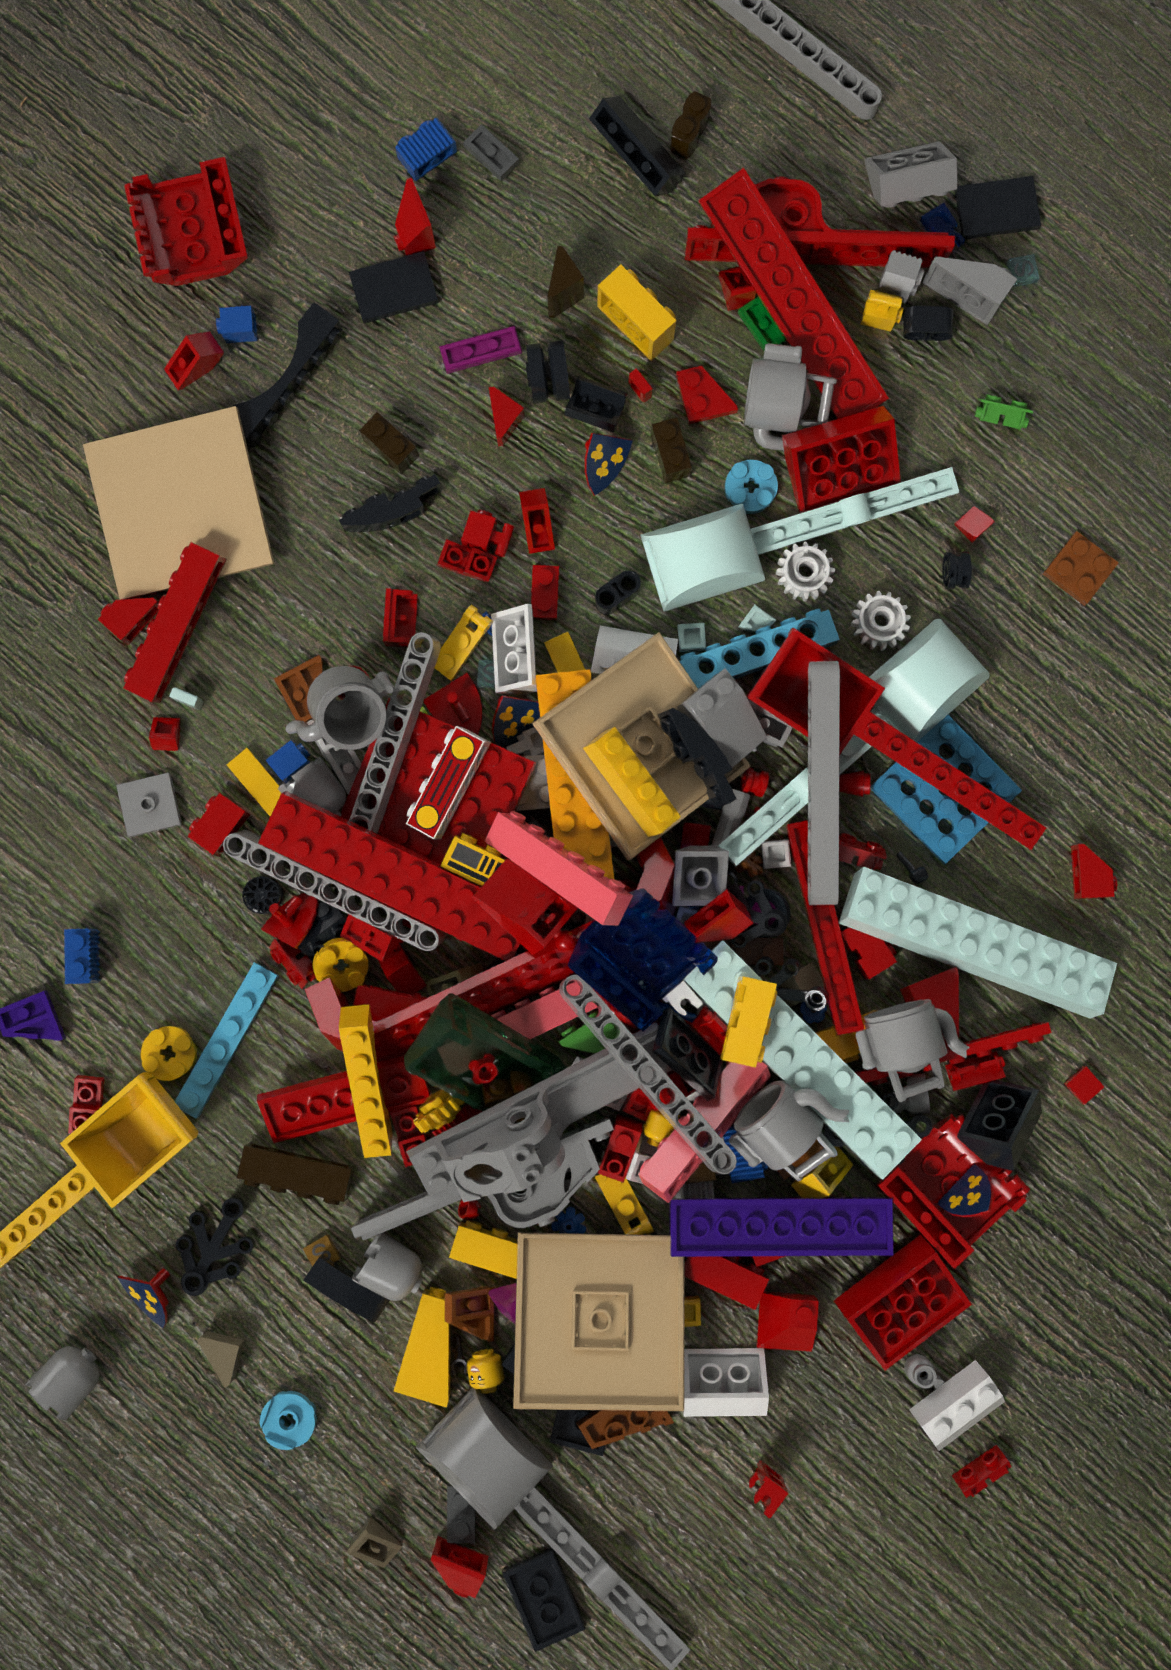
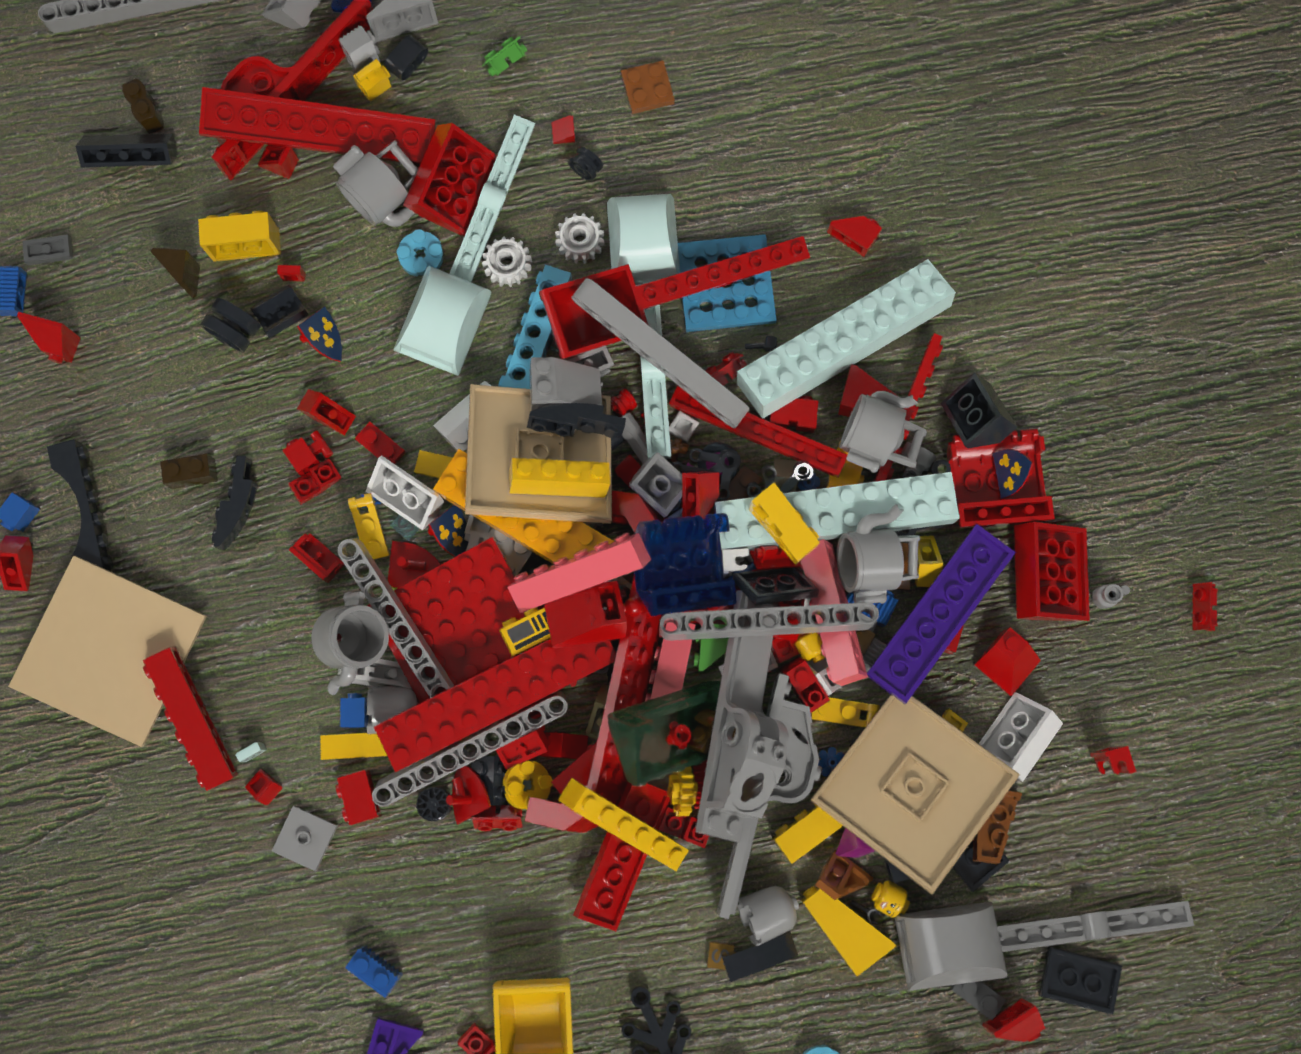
camera: 55 degrees left, 5 degrees down
red slope [97,598,159,645] -> none
yellow plate [141,1026,197,1081] -> none
medium azure plate [175,962,279,1118] -> none
dark brown brick [237,1143,355,1205] -> none
dark orange wing [274,655,323,722] -> none
black tile [349,251,439,324] -> none
brick [406,726,491,839] -> none
magenta tile [439,326,522,374] -> none
red hinge [458,1199,481,1220] -> none
red slope [489,386,525,446] -> none
black beam [595,570,641,615] -> none
dark brown brick [650,417,692,484] -> none
red wing [676,366,738,425] -> none
light aqua tile [677,623,706,652] -> none
red brick [684,1256,769,1310] -> none
green wing [738,297,787,351] -> none
light aqua tile [739,605,776,632] -> none
red cone [839,770,871,797] -> none
white slope [909,1360,1005,1451] -> none
red hinge [945,1051,1006,1091] -> none
red tile [1064,1066,1104,1105] -> none

